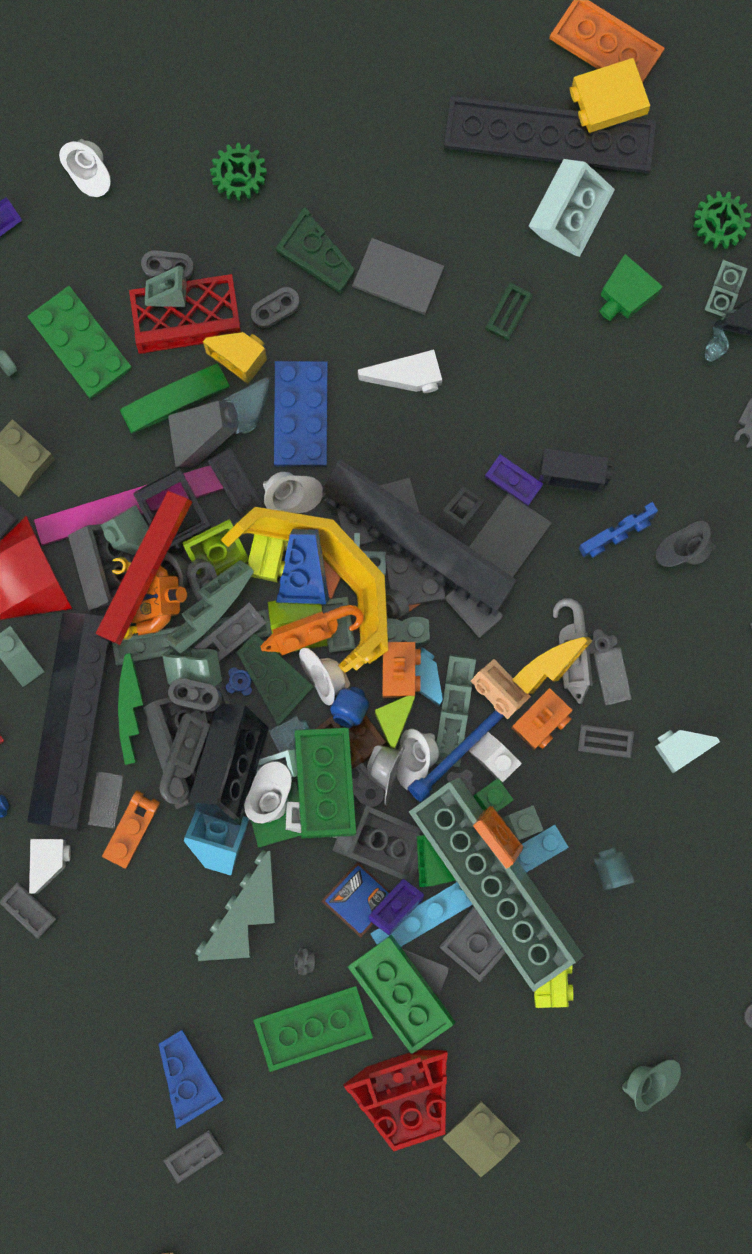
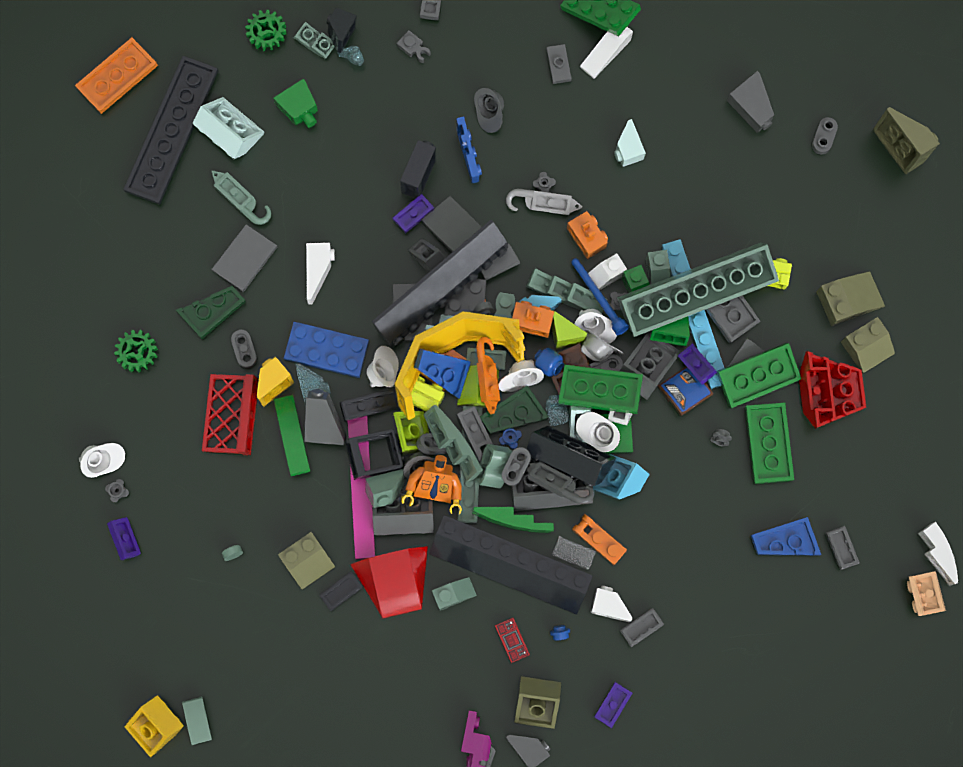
camera: 80 degrees left, 5 degrees down
green plate [27,286,132,400] -> none
red tile [95,491,192,645] -> none
dark grey plate [141,250,194,280] -> none
sand green slope [145,266,187,307] -> none
sand green slope [195,850,276,961] -> none
light nougat bracket [470,659,531,719] -> none
orange tile [473,806,523,869] -> none
dark green tile [485,282,533,341] -> none
yellow slope [512,637,592,694] -> none
yellow brick [570,58,650,133] -> none
dark grey tile [577,724,634,758] -> none
clear tile [593,647,632,705] -> none
clear light blue slope [595,848,634,891] -> none
sand green piece [622,1060,681,1112] -> none
none -> dark grey plate [105,479,129,502]
none -> sand green plate [212,171,271,225]
none -> olive slope [816,271,885,326]

